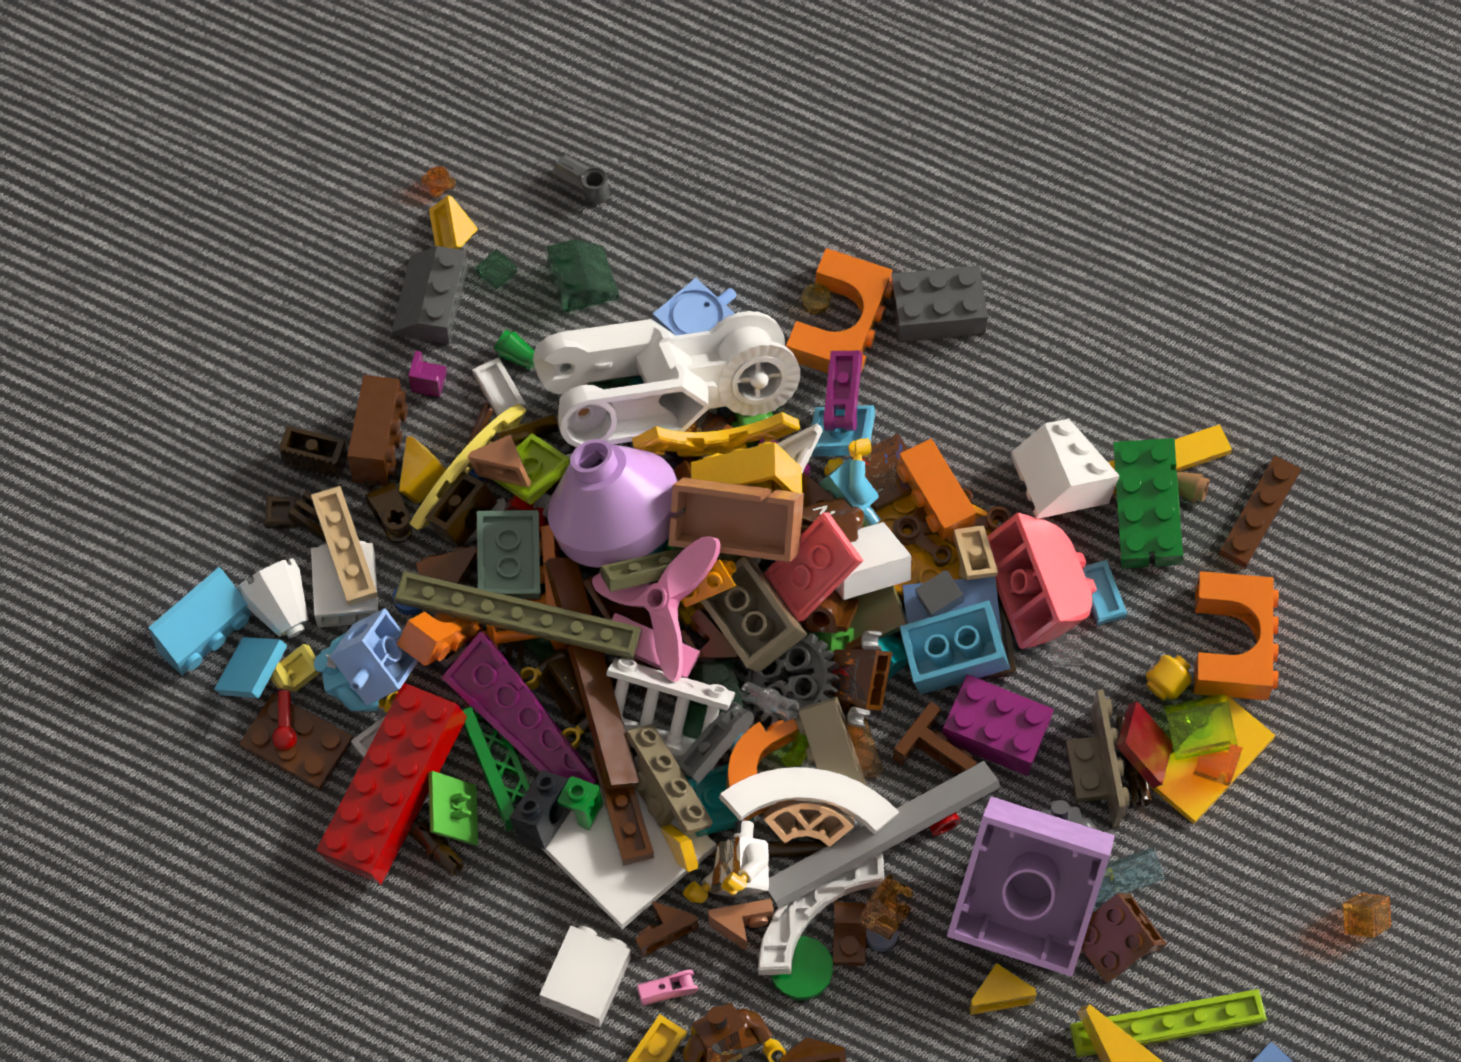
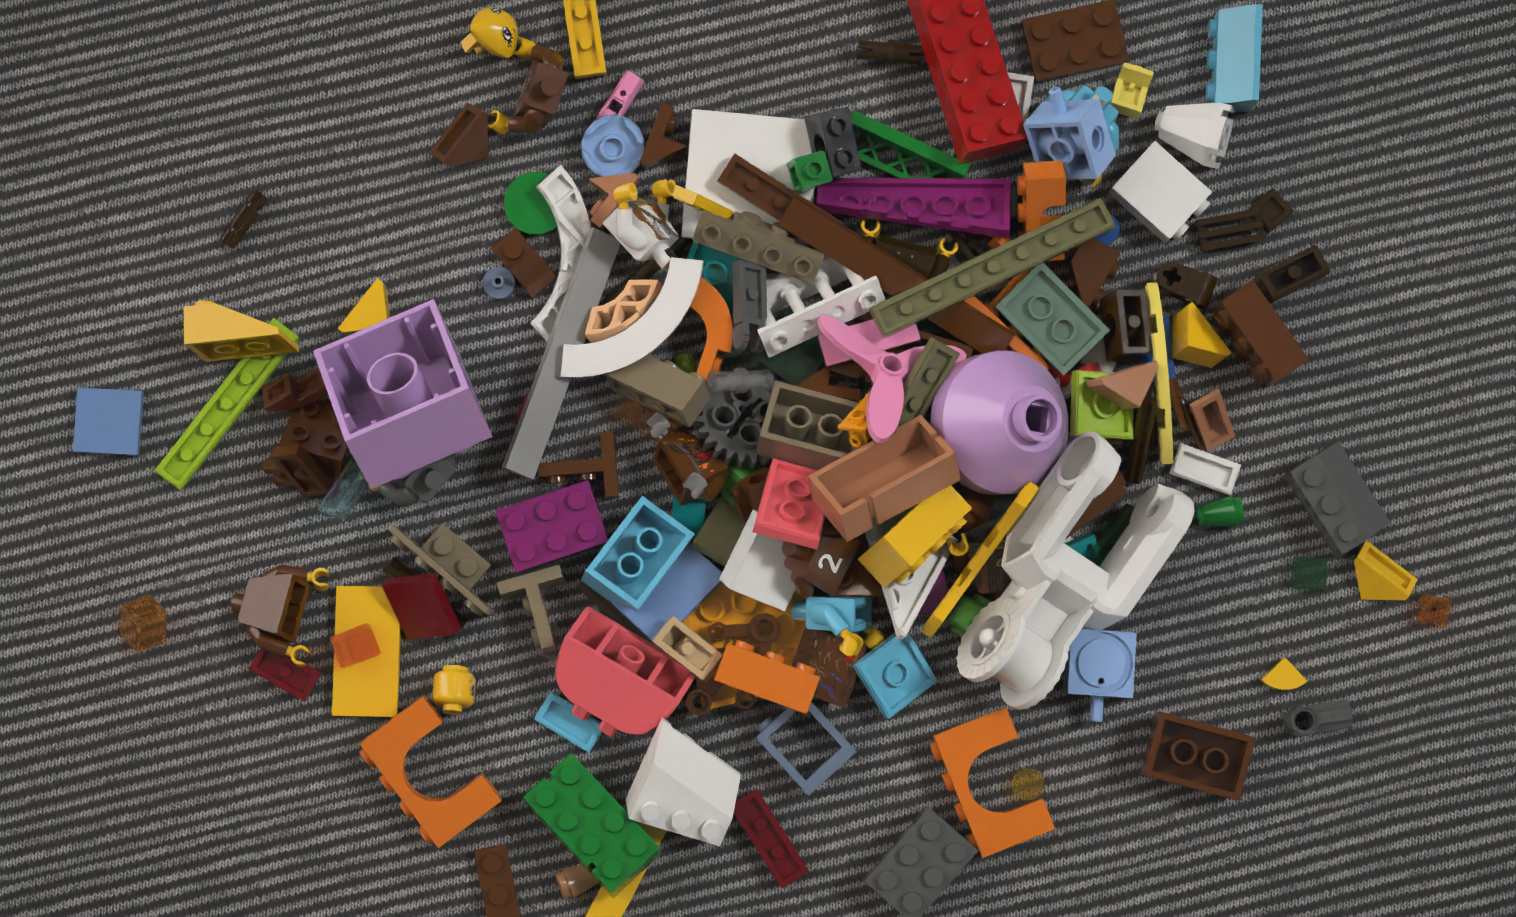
camera: 135 degrees right, 20 degrees up
medium azure tile [214,637,287,698] -> none
red bar [272,690,297,751] -> none
tan plate [311,486,378,606] -> none
magenta panel [408,351,447,398] -> none
bright green piece [429,771,478,846] -> none
white brick [539,926,631,1028] -> none
clear green slope [546,239,620,313] -> none
magenta plate [823,350,862,431] -> none
clear orange hinge [858,874,914,940] -> none
dark grey panel [915,570,964,617] -> none
clear neon green slope [1163,694,1238,760] -> none
none -> reddish brown torso [231,565,330,667]
none -> dark red plate [248,648,322,701]
none -> copper slope [262,367,329,412]
none -> reddish brown hinge [262,443,334,497]
none -> dark tan bracket [497,565,566,655]
none -> light blue tile [581,114,645,177]
none -> dark red plate [734,788,809,888]
none -> sand blue window [756,702,857,796]
none -> reddish brown brick [1139,711,1256,801]
none -> nougat slope [1189,389,1235,451]
none -> yellow tile [1260,657,1307,690]

